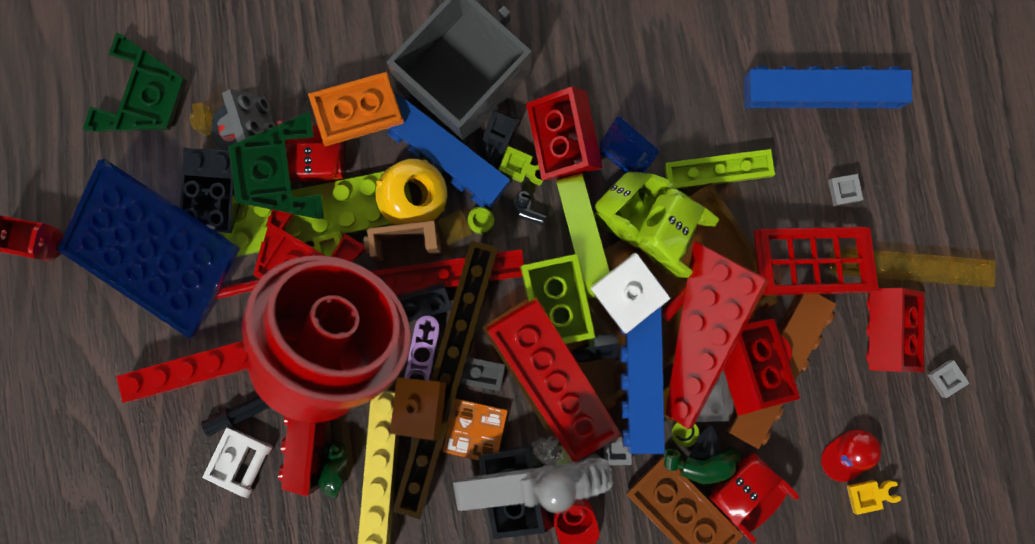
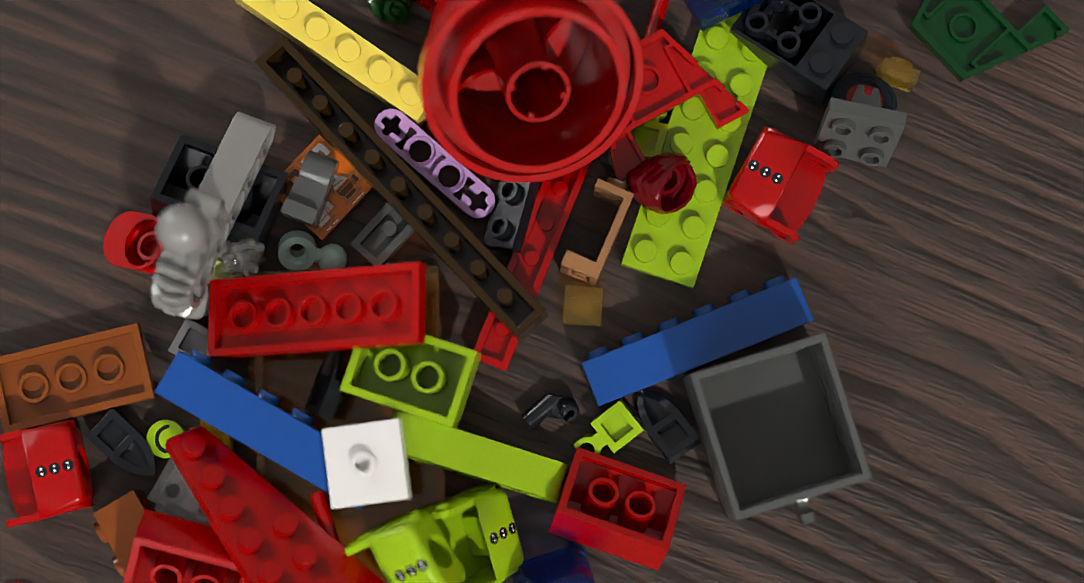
camera: 120 degrees right, 0 degrees up
dark green wing [228,112,324,219] -> none
orange tile [308,71,404,147] -> none
yellow piece [375,159,447,225] -> none
reddish brown plate [390,377,446,440] -> none
lime tile [468,207,494,234] -> none
dark green arm [664,447,742,484] -> none
none -> light aqua plate [278,230,348,271]
none -> dark grey leg [280,150,339,229]
none -> dark red hair [626,153,697,214]

